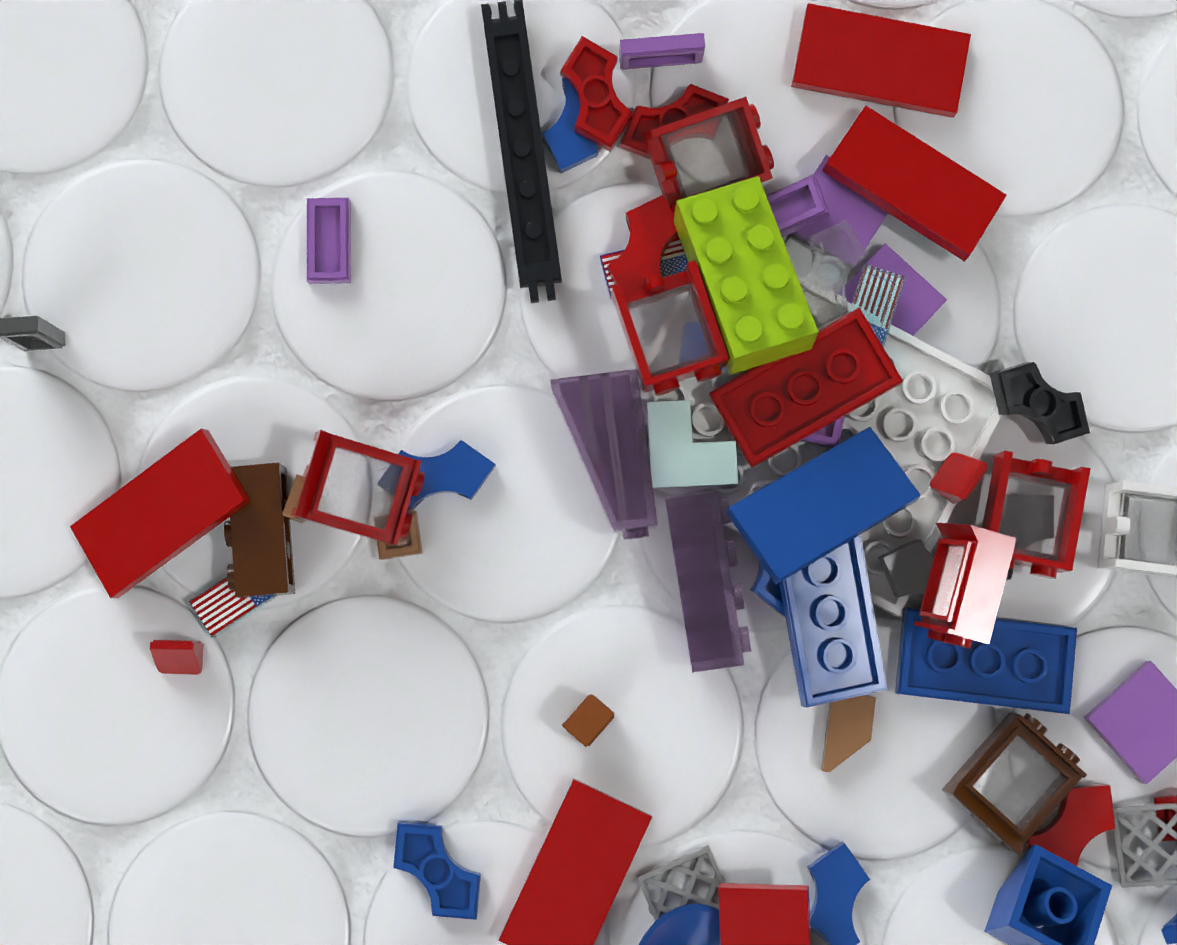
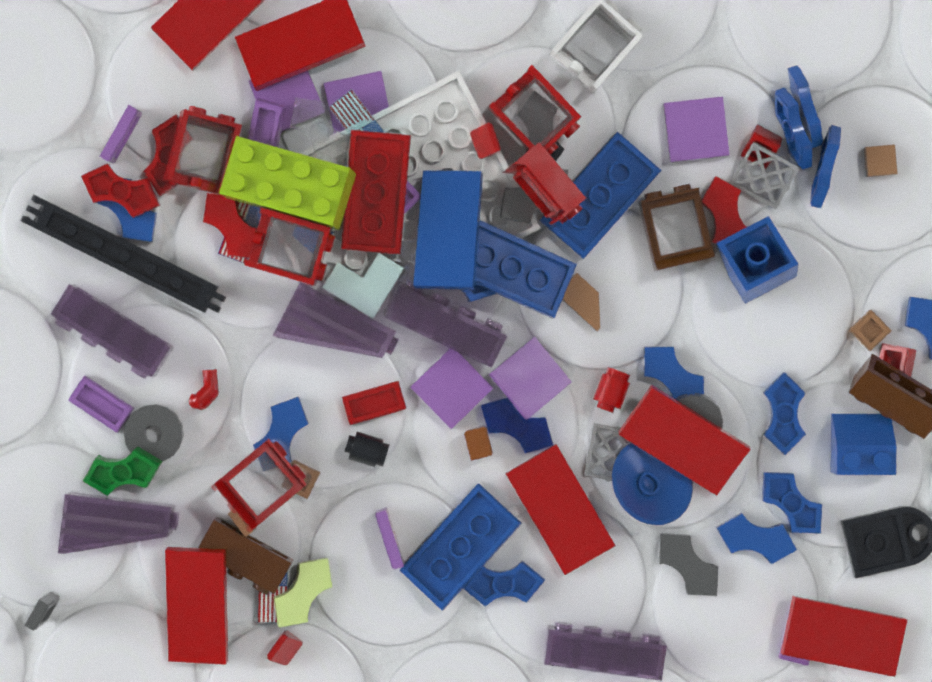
camera: 55 degrees left, 5 degrees up
black tile [989,362,1090,445] -> none
none -> clear purple brick [50,284,174,379]
none -> clear purple slope [58,492,179,554]
none -> green tile [83,446,163,496]
none -> dark grey tile [124,404,184,462]
none -> red arm [189,369,219,410]
none -> yellowish green tile [273,557,332,628]
none -> red tile [342,380,407,425]
none -> black brick [344,431,390,467]
none -> medium lavender tile [375,507,405,570]
none -> blue tile [399,483,522,611]
none -> medium lavender tile [410,346,493,429]
none -> clear blue tile [481,397,553,454]
none -> medium lavender tile [489,337,572,420]
none -> red brick [593,367,630,413]

